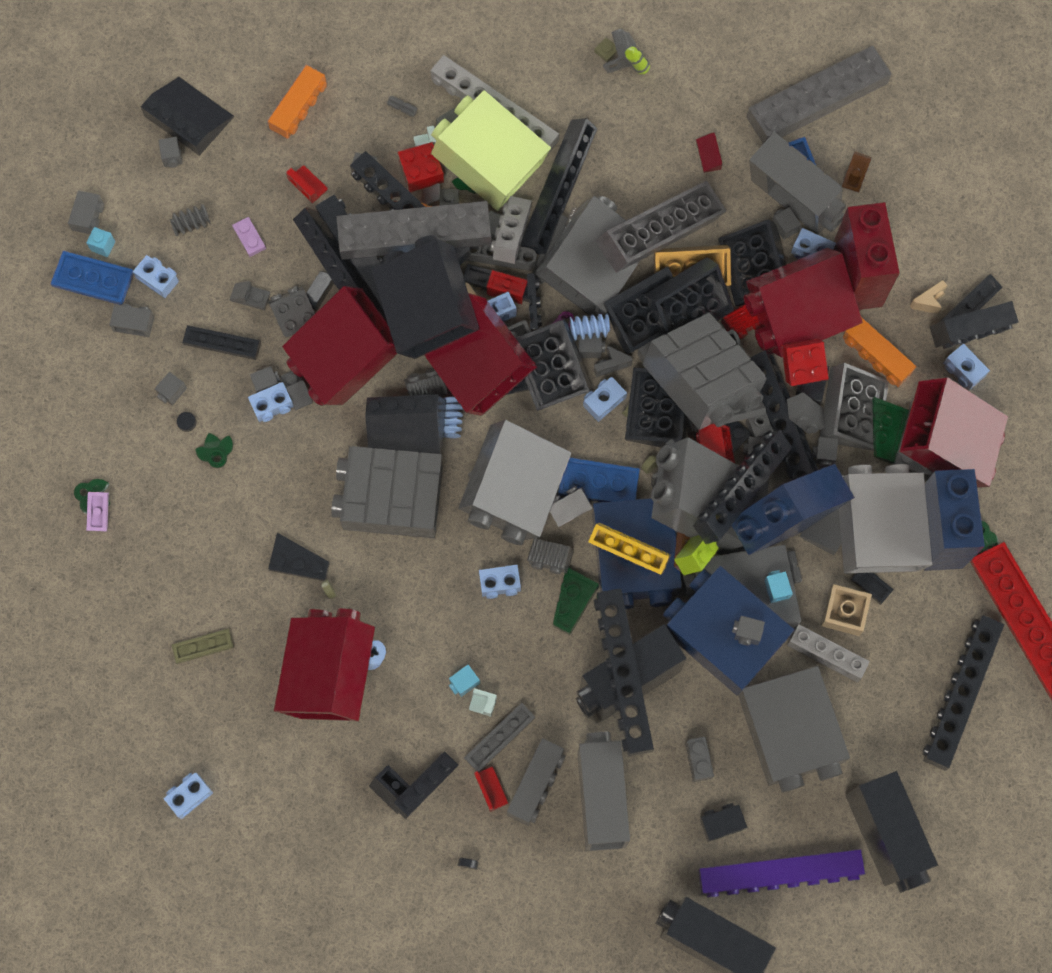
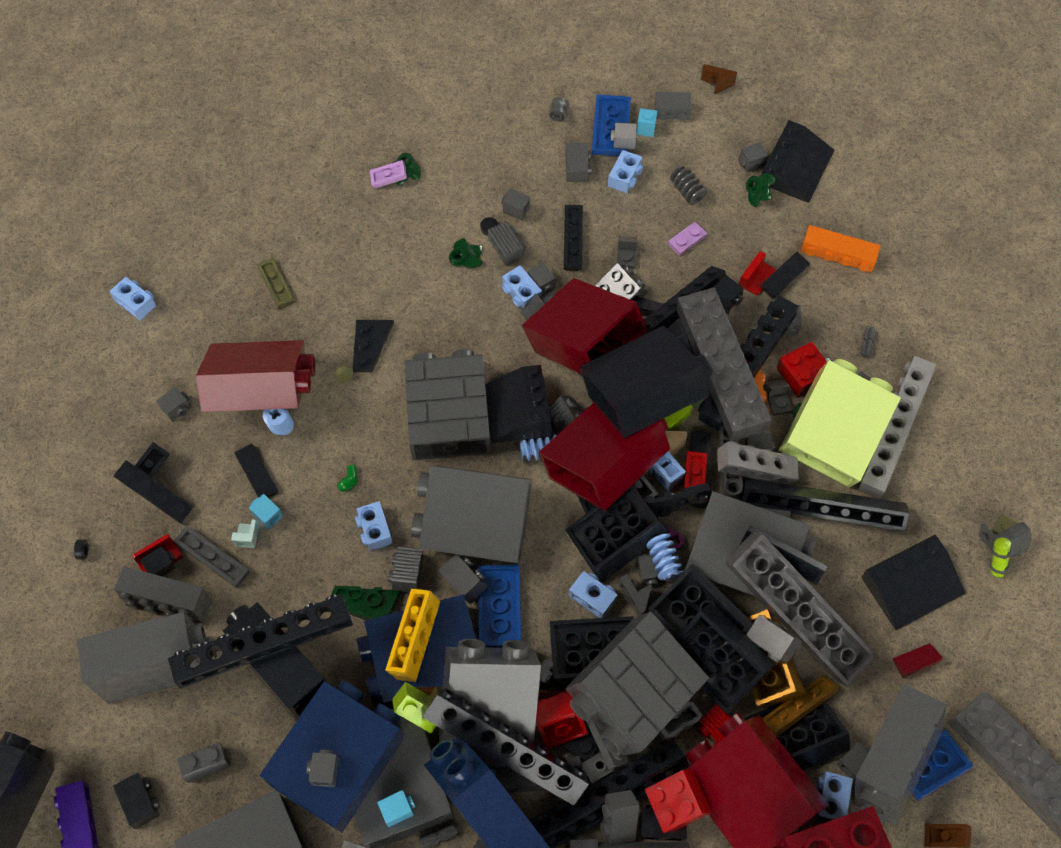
camera: 80 degrees right, 10 degrees down
none -> black brick [140,546,176,576]
none -> dark grey brick [157,387,191,422]
none -> black tile [234,443,279,498]
none -> green arm [337,465,358,492]
none -> dark grey brick [488,221,526,265]
none -> dark grey wheel [549,97,569,122]
none -> light grey brick [611,123,637,149]
none -> reddish brown slope [701,64,737,94]
none -> black plate [740,525,827,585]
none -> dark green plate [746,173,776,207]
none -> brick [746,614,802,663]
none -> black tile [760,251,810,299]
none -> pearl gold tile [762,674,839,737]
none -> black slope [861,534,965,630]

